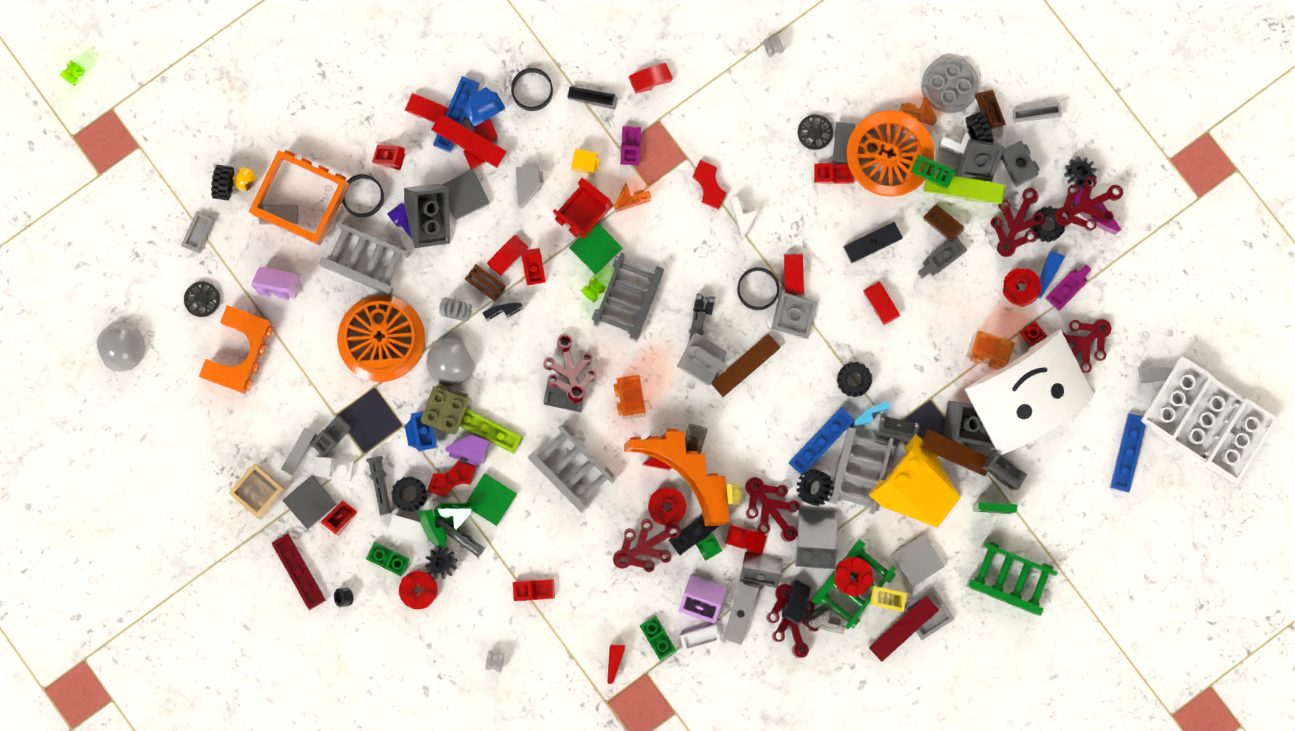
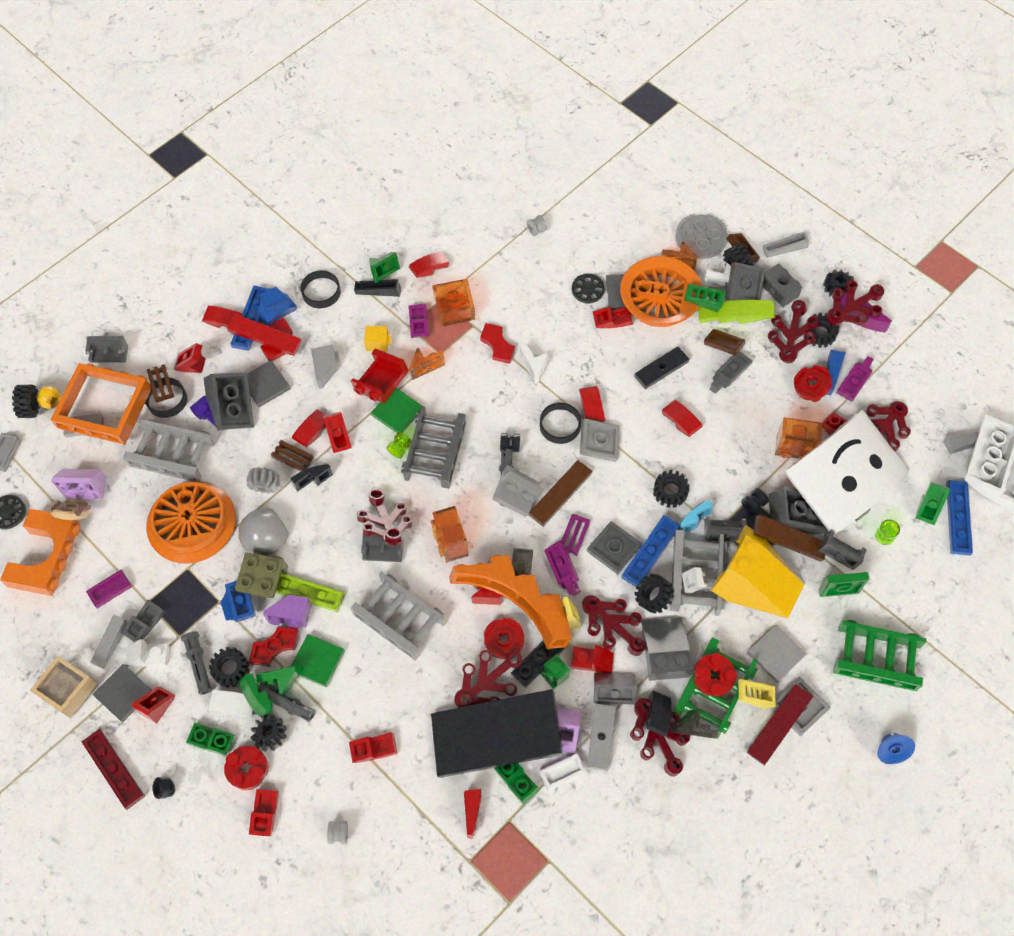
camera: 10 degrees left, 20 degrees down
none -> tan tile [50,499,91,520]
none -> dark grey hinge [85,336,129,363]
none -> magenta tile [86,569,132,609]
none -> reddish brown tile [147,364,174,403]
none -> red slope [248,789,279,837]
none -> green slope [369,252,401,283]
none -> black tile [431,689,563,778]
none -> clear orange brick [432,279,475,327]
none -> magenta hinge [544,540,581,596]
none -> magenta tile [561,514,590,556]
none -> dark grey tile [587,521,642,575]
none -> white tile [682,567,708,593]
none -> black wheel [741,488,769,515]
none -> clear neon green wheel [875,519,900,545]
none -> piece [877,733,915,764]
none -> green slope [915,482,950,525]

